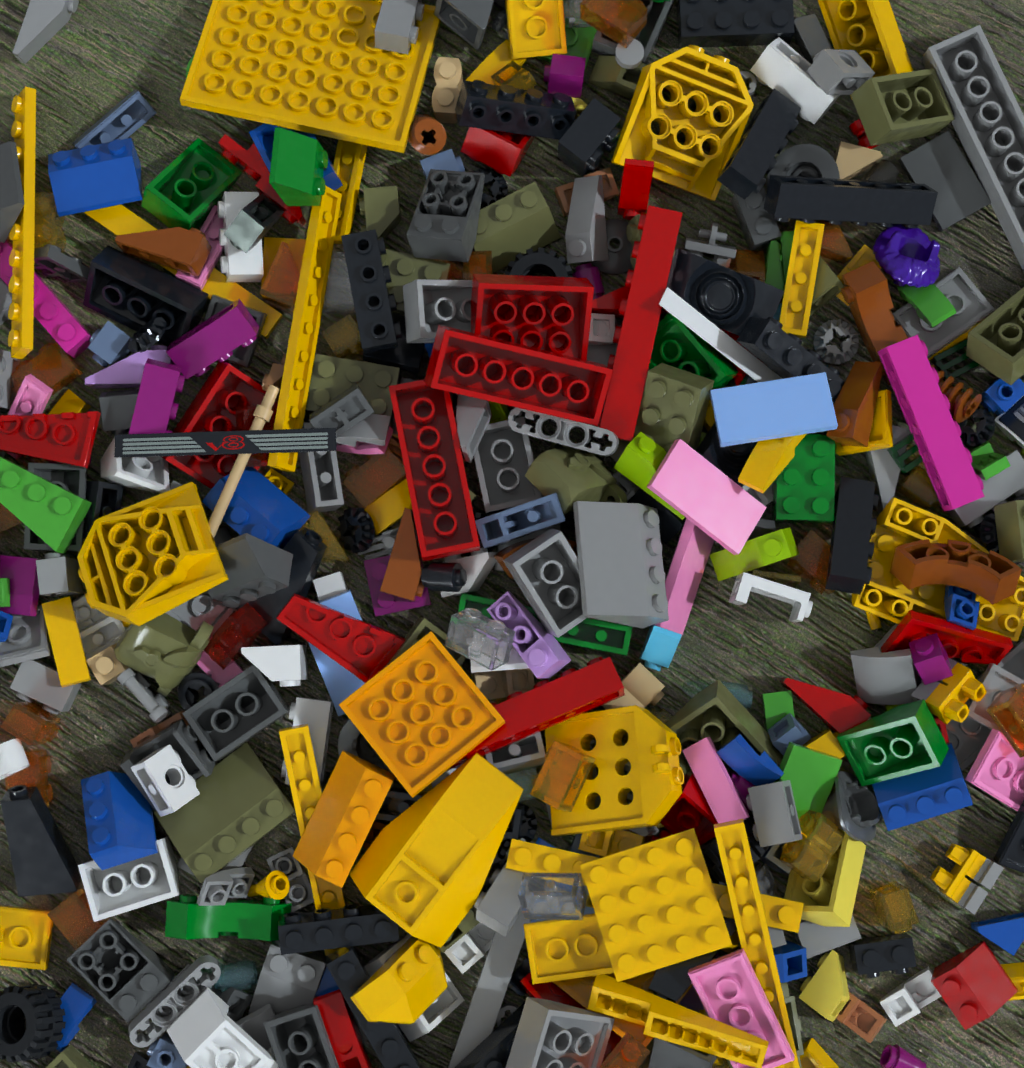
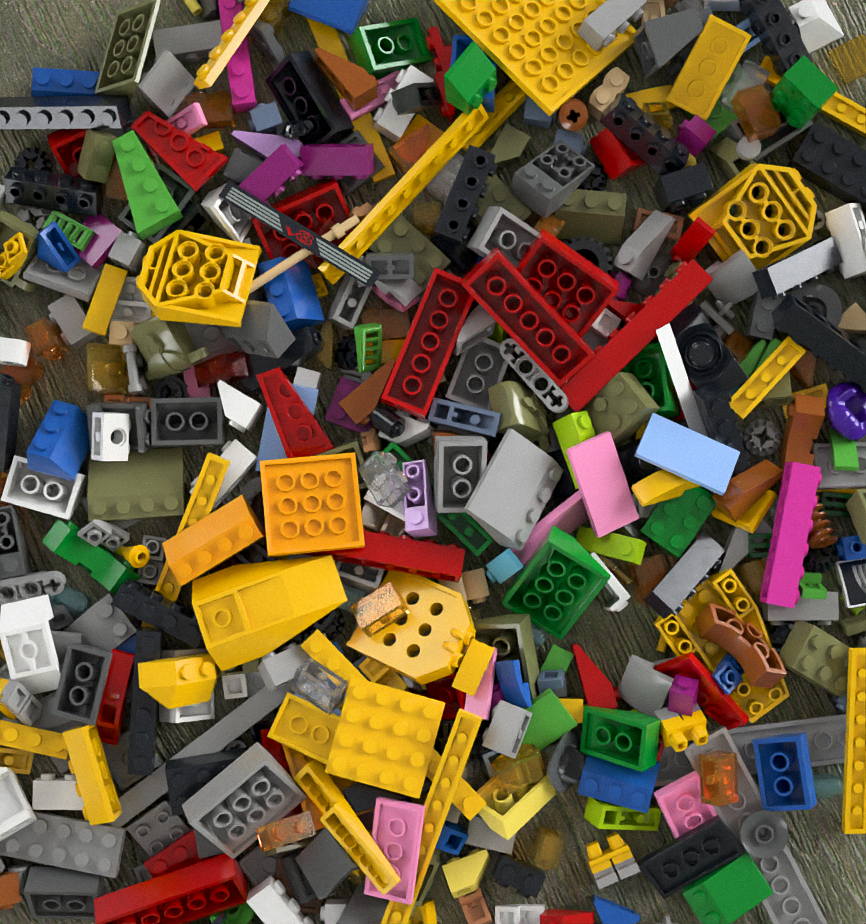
camera: 25 degrees right, 0 degrees up
none -> clear yellow slope [87,343,129,396]
none -> bright green slope [354,322,382,373]
none -> medium nougat slope [361,428,384,454]
none -> yellow slope [452,639,495,696]
none -> green slope [501,525,611,640]
none -> sand blue brick [522,96,557,129]
none -> lime slope [584,797,662,831]
none -> light grey slope [705,249,759,305]

